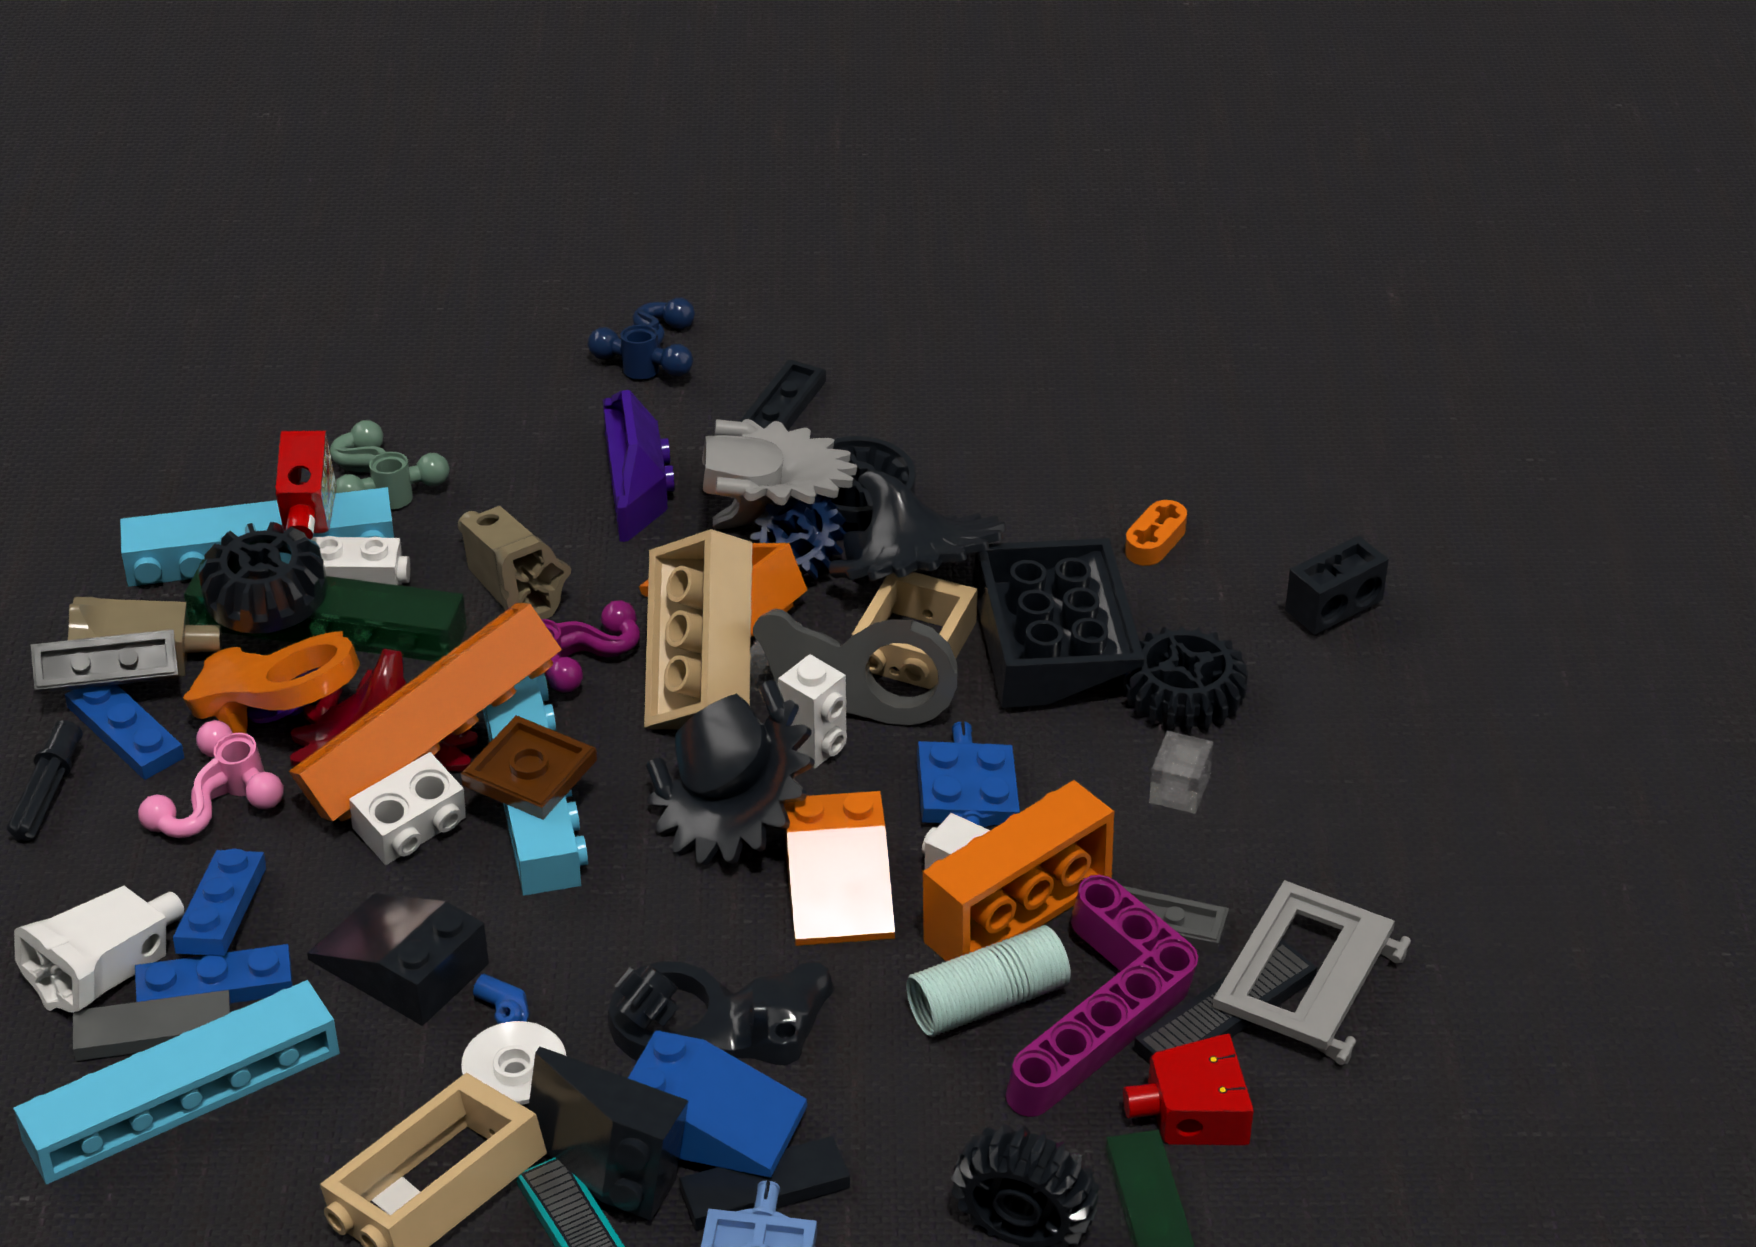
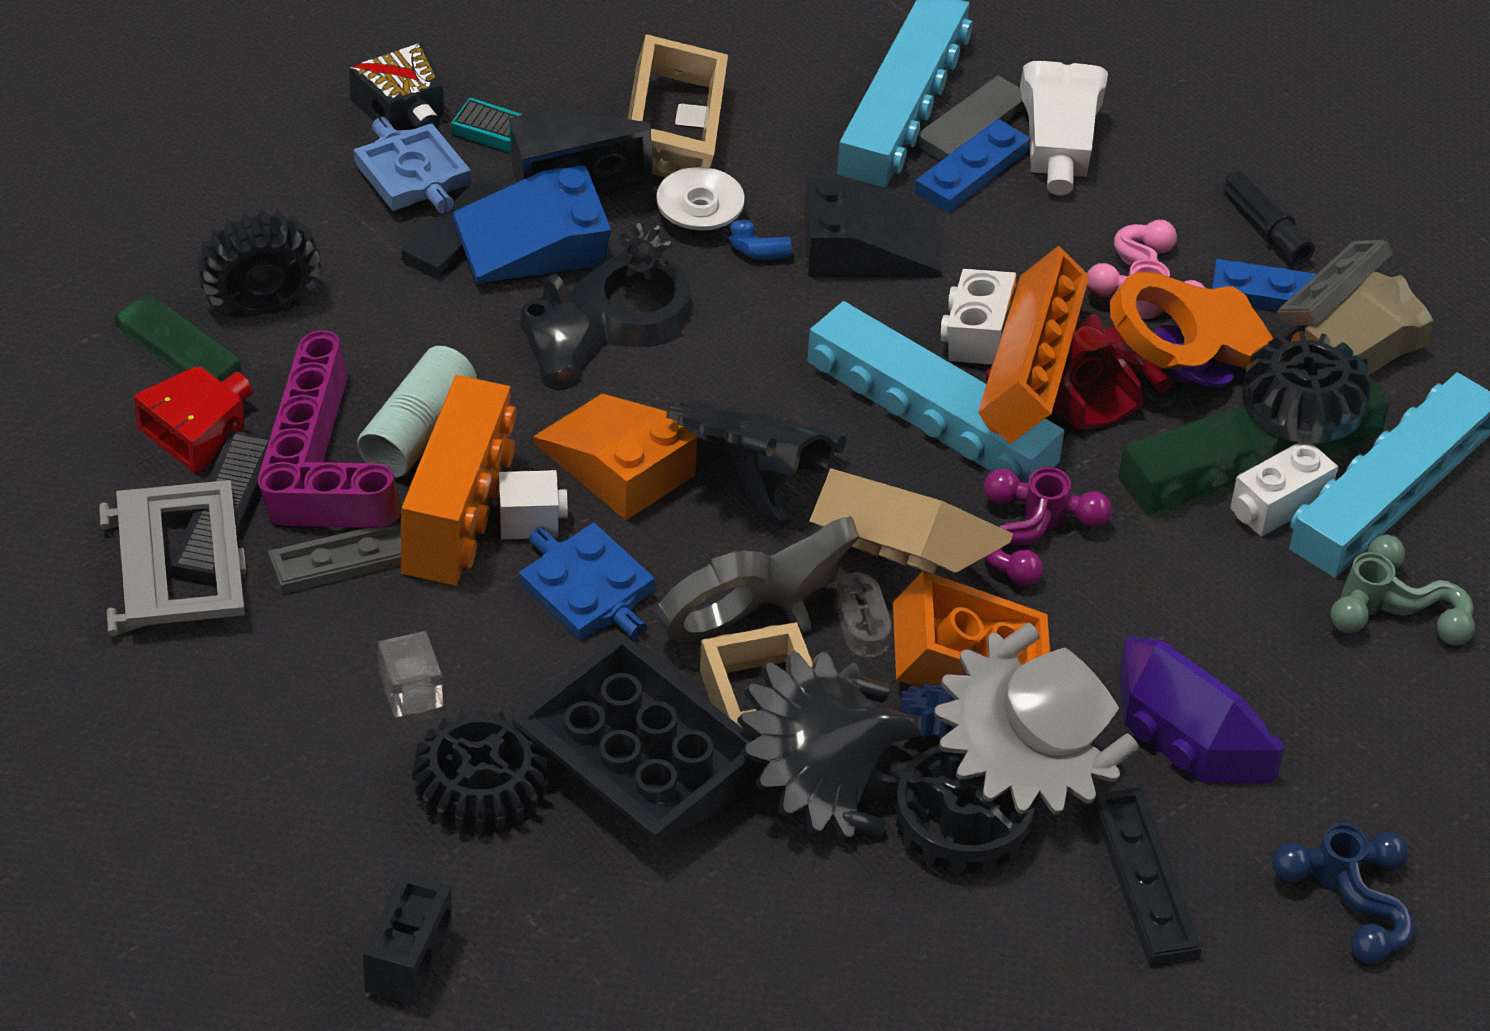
camera: 140 degrees right, 5 degrees up
blue plate [173,849,266,956] -> none
red torso [276,431,337,539] -> none
dark tan piece [458,506,571,619] -> none
reddish brown tile [461,715,597,820] -> none
white brick [778,654,847,768] -> none
orange beam [1125,500,1187,566] -> none

